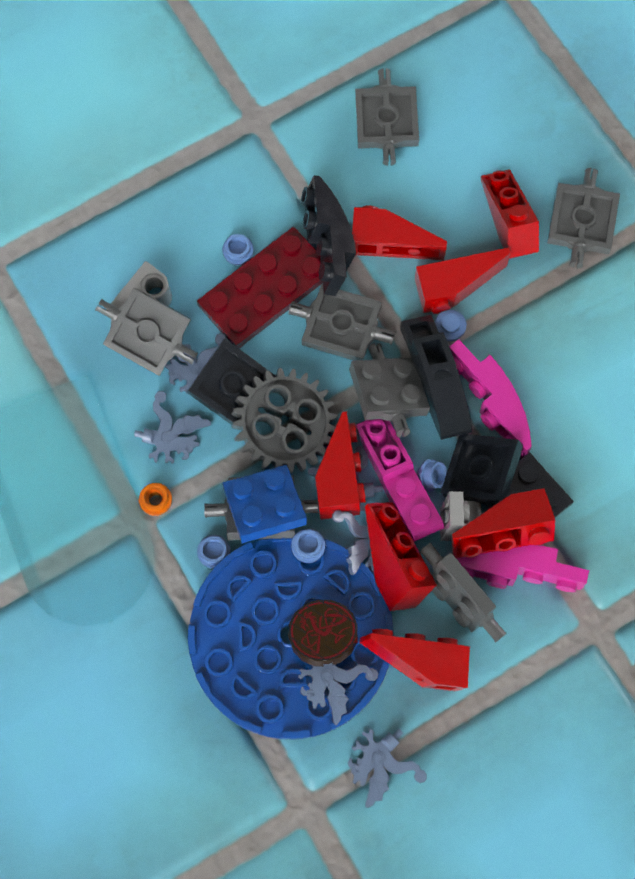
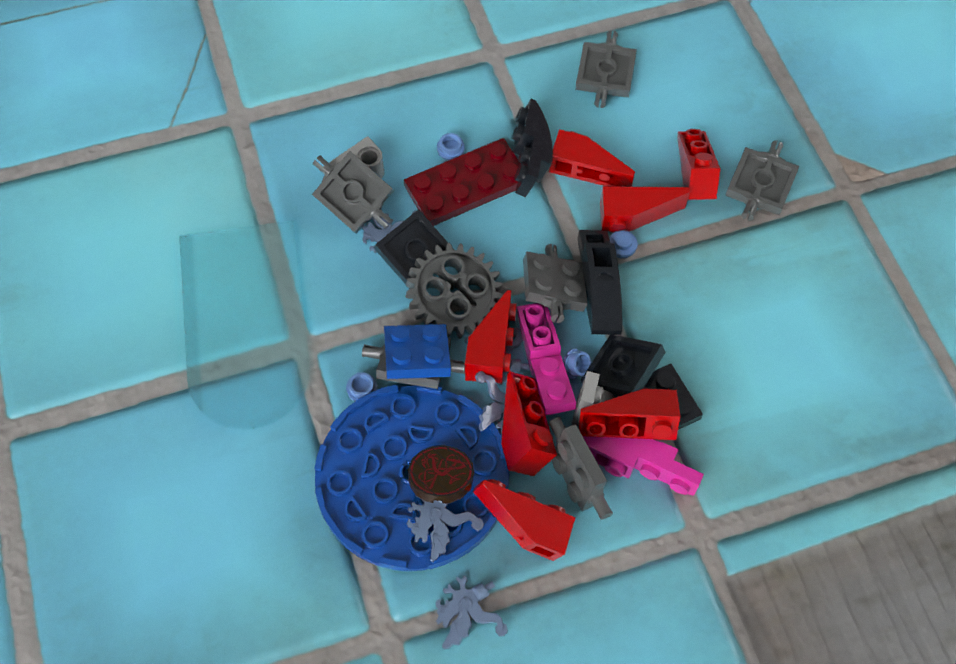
camera: 10 degrees right, 10 degrees down
sand blue piece [134,391,211,464] -> none
orange plate [139,483,172,516] -> none
dark grey plate [288,284,396,361] -> none
medium blue plate [291,529,325,563] -> none
dark pink slope [449,339,532,459] -> none

